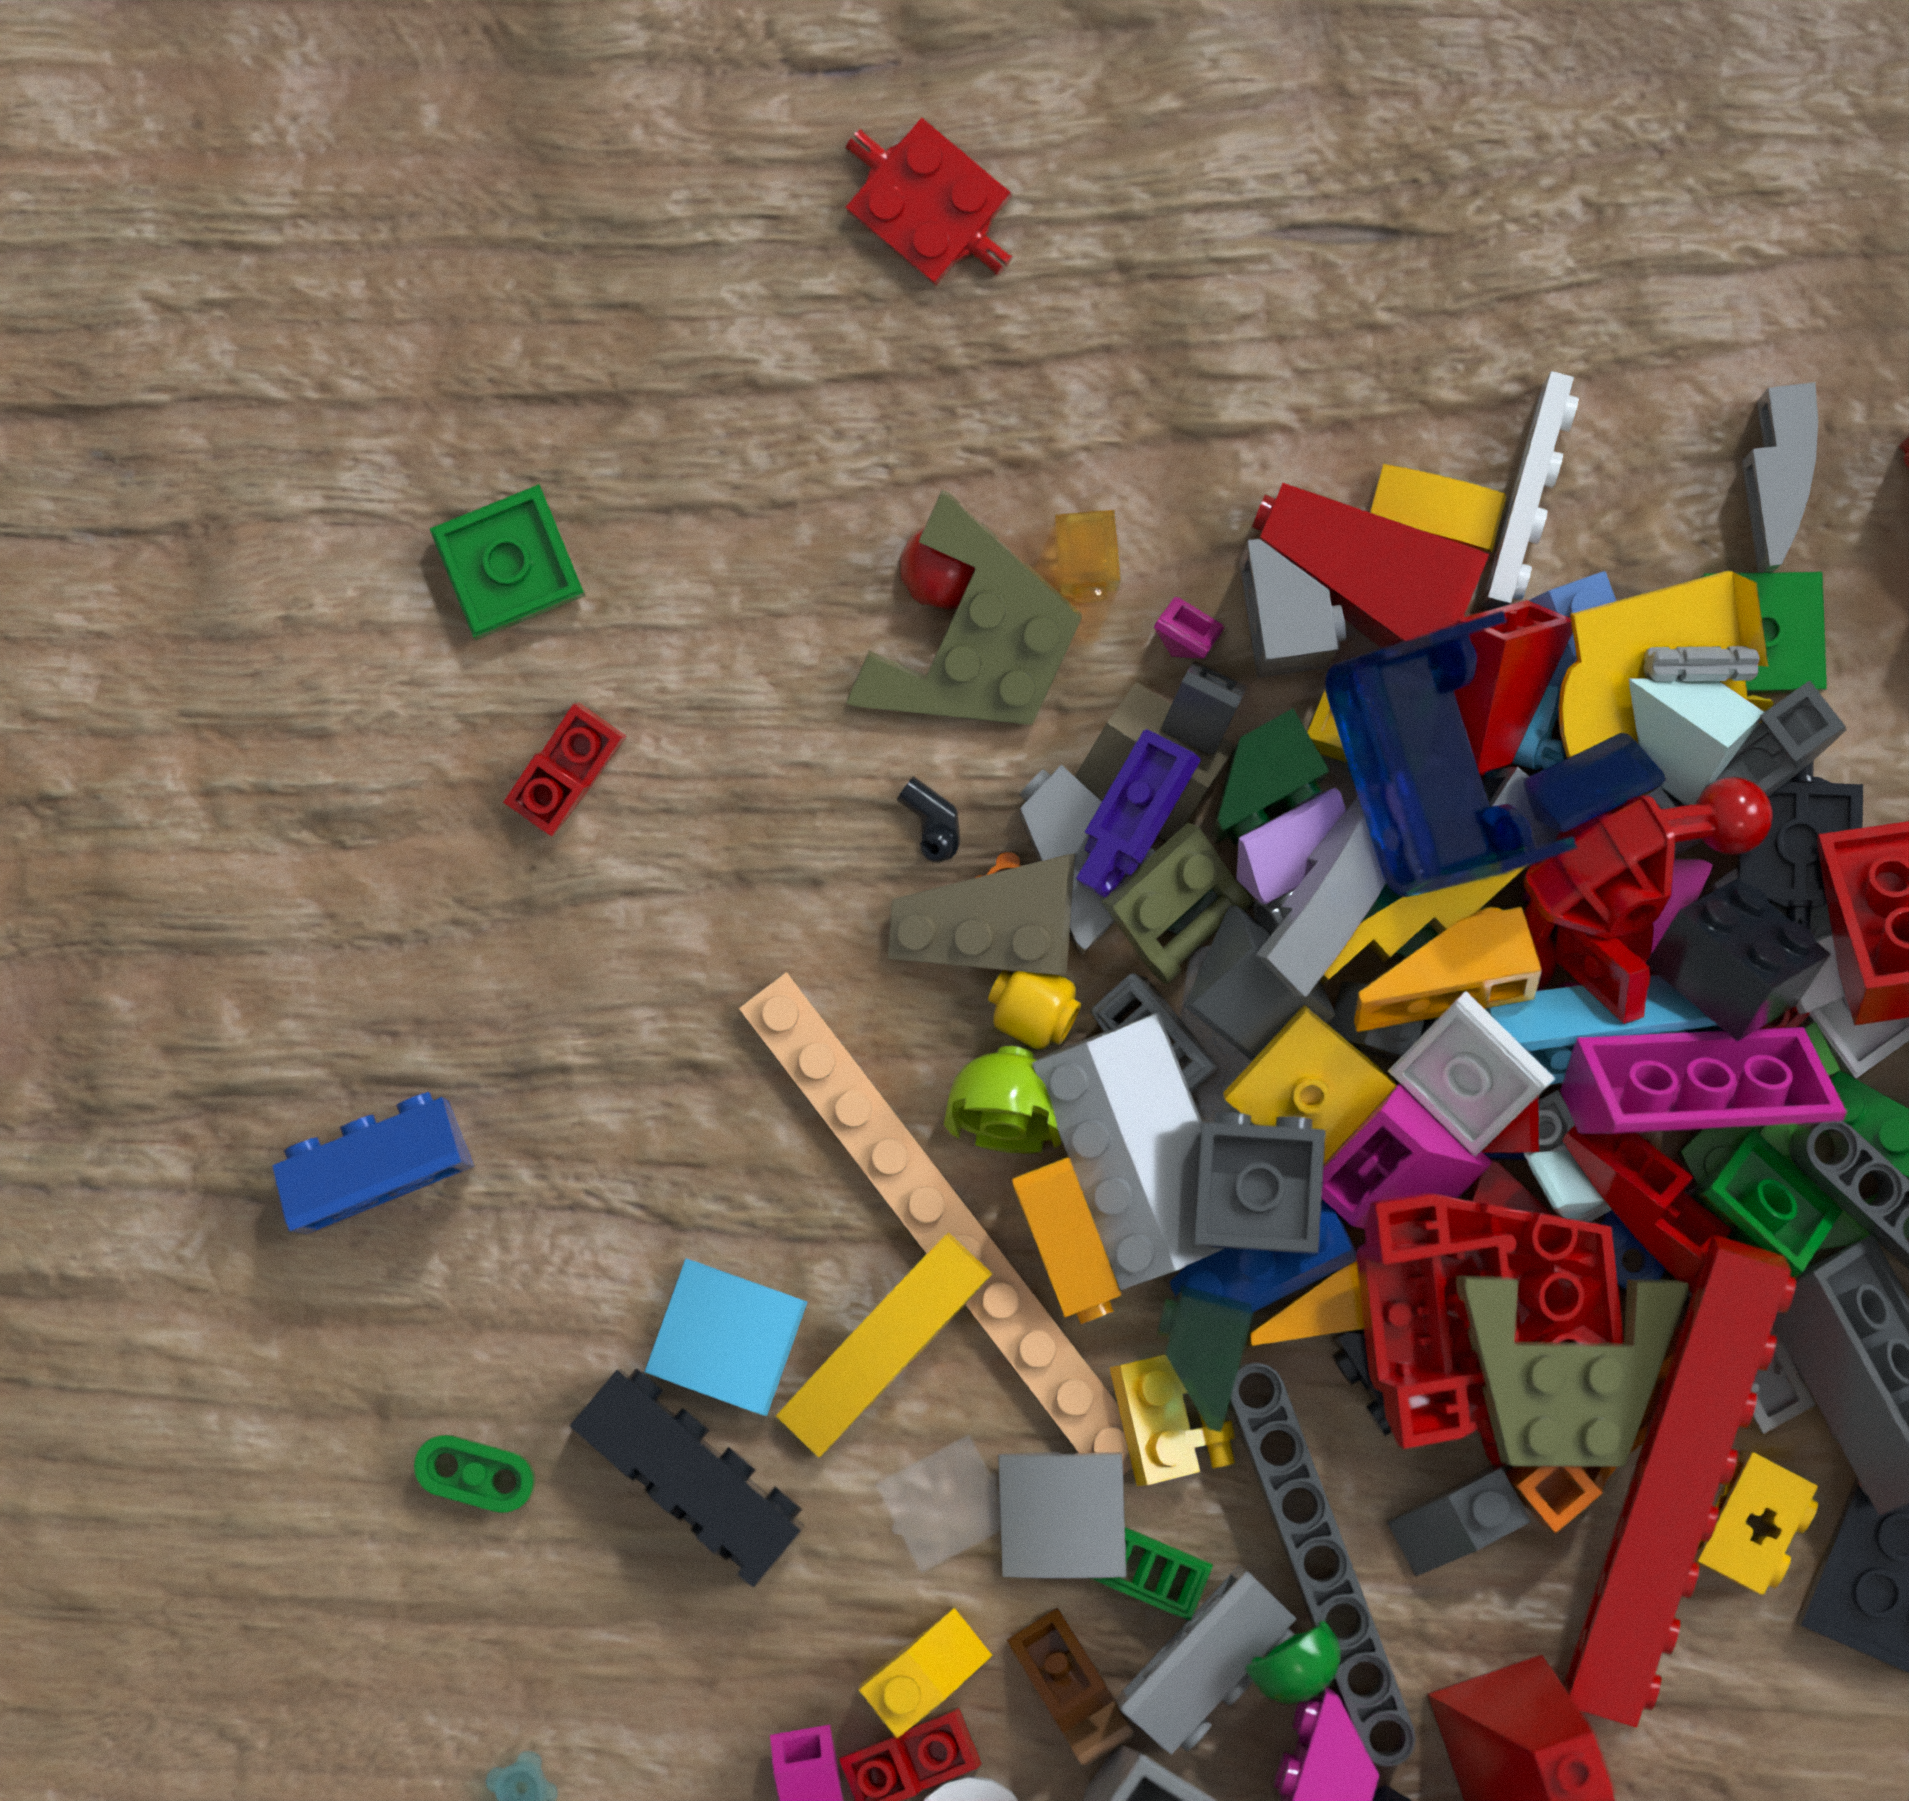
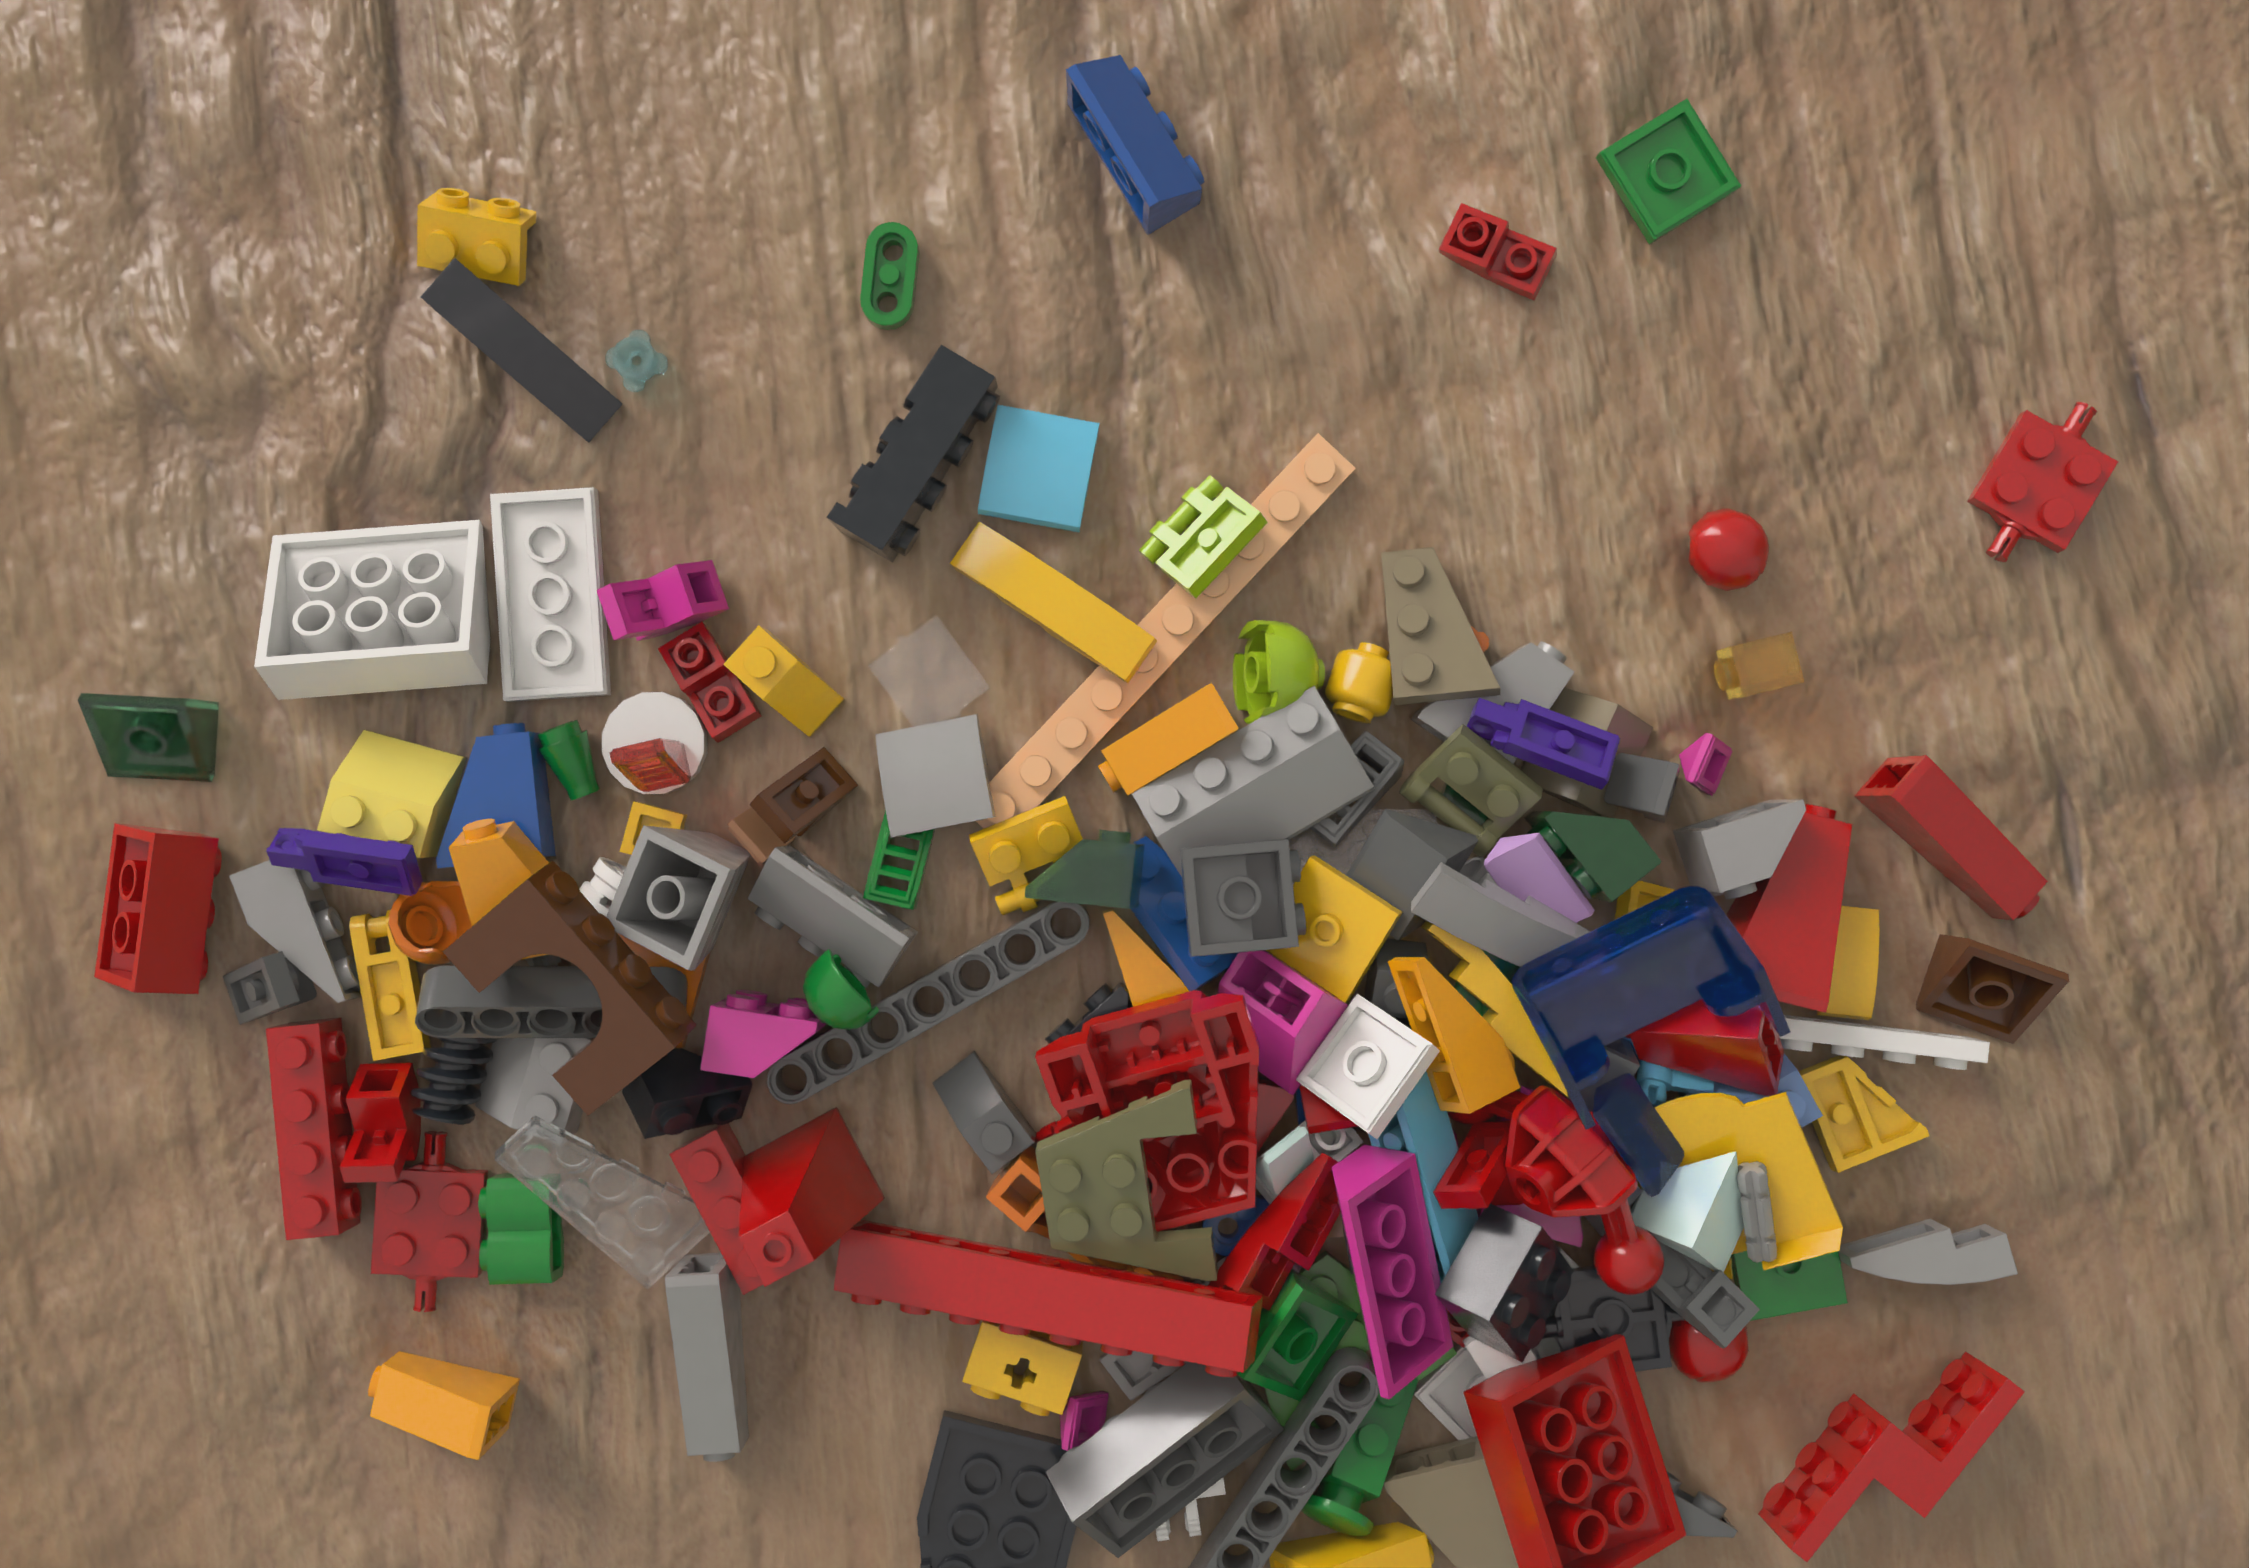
camera: 90 degrees right, 5 degrees up
olive wing [846,489,1082,725] -> none
black arm [897,776,960,863] -> none
none -> dark pink slope [1059,1391,1109,1451]
none -> lime plate [1138,475,1268,599]
none -> red hair [1669,1321,1749,1382]
none -> yellow wing [1798,1055,1930,1173]
none -> red slope [1854,755,2048,921]
none -> reddish brown slope [1916,934,2069,1044]

